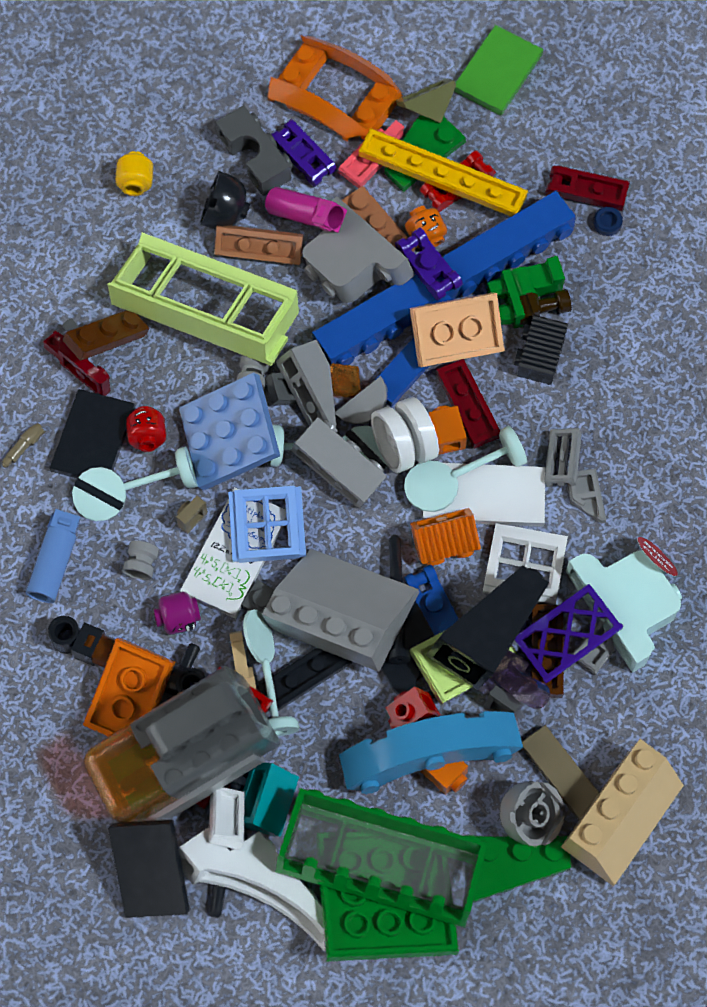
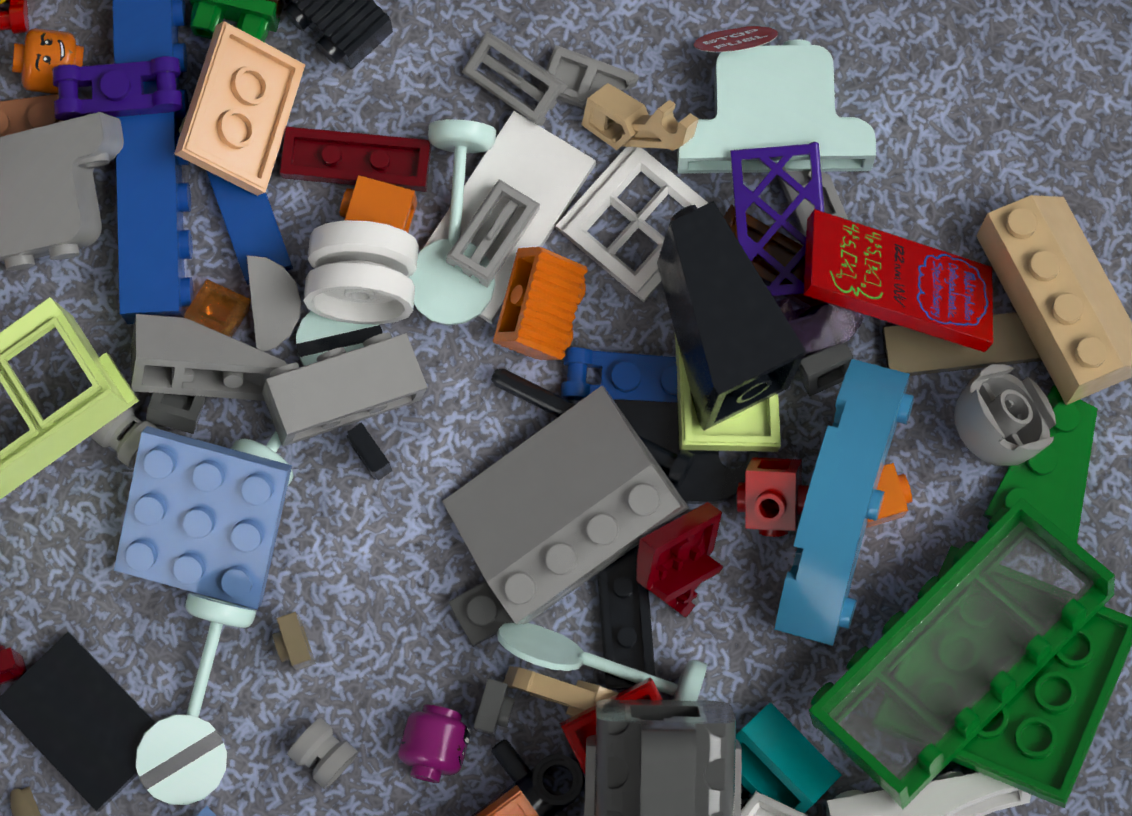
camera: 60 degrees left, 10 degrees up
red head [126,406,166,452] -> none
white tile [180,487,287,619] -> none
light blue piece [228,486,306,563] -> none
none -> black tile [347,422,392,481]
none -> light grey tile [446,179,540,288]
none -> dark grey plate [474,678,515,737]
none -> tan piece [581,83,699,151]
none -> dark red slope [636,502,723,618]
none -> red tile [804,209,993,353]

